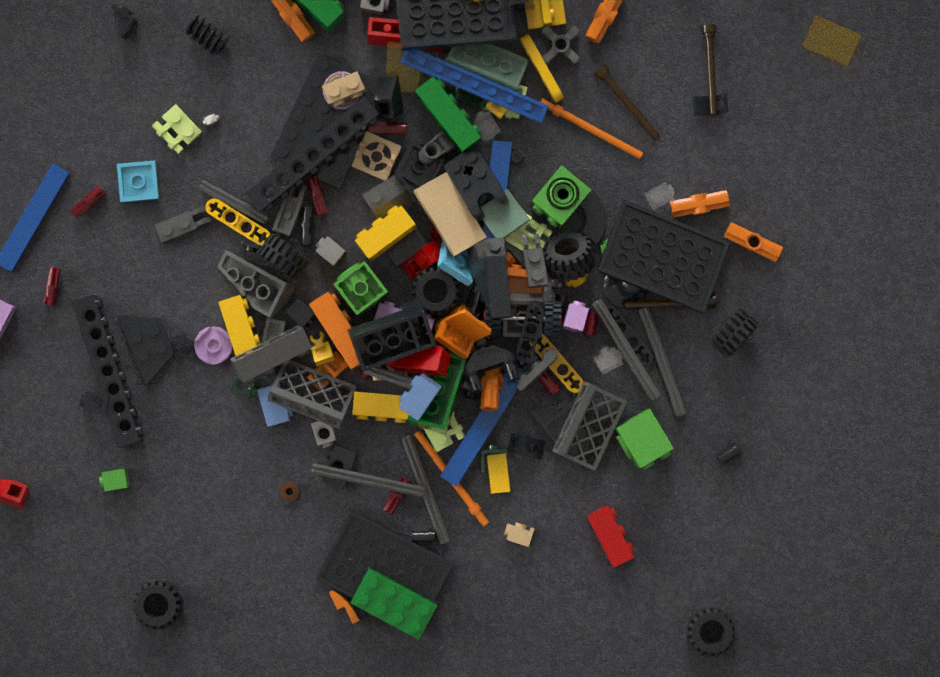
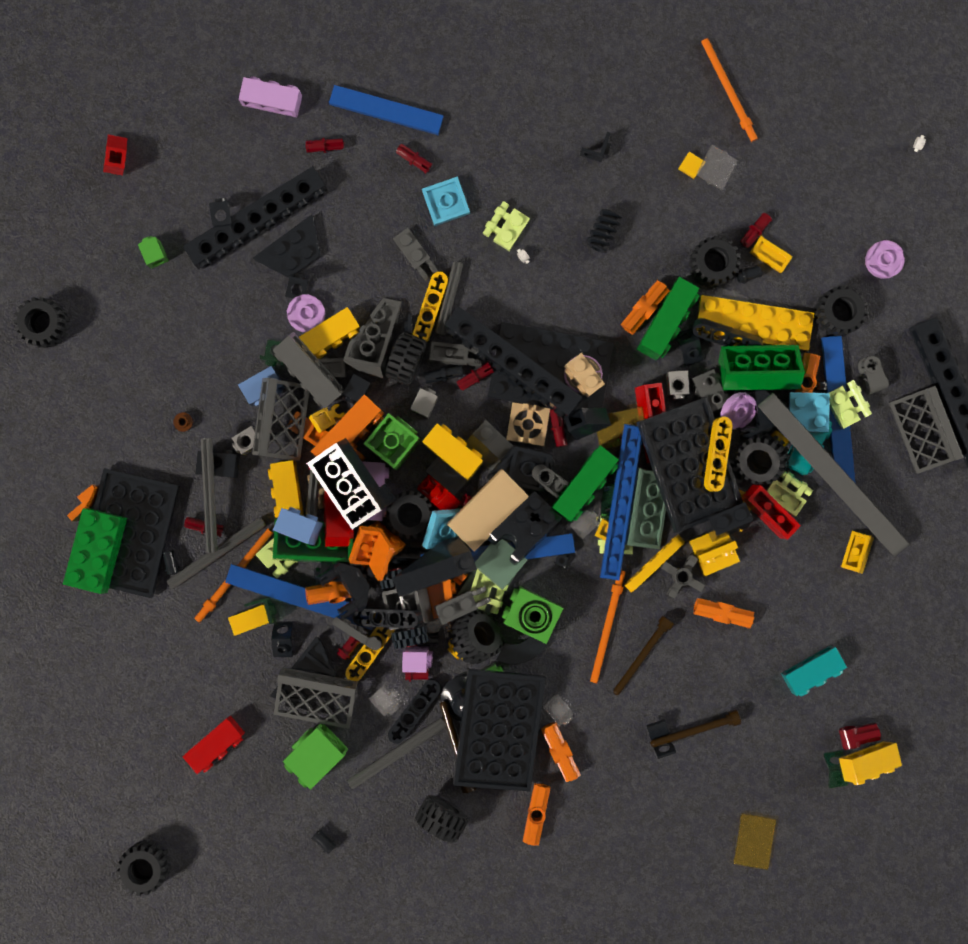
camera: 80 degrees right, 0 degrees up
tan brick [504,522,534,547] -> none
dark grey axle [592,299,660,400] -> none

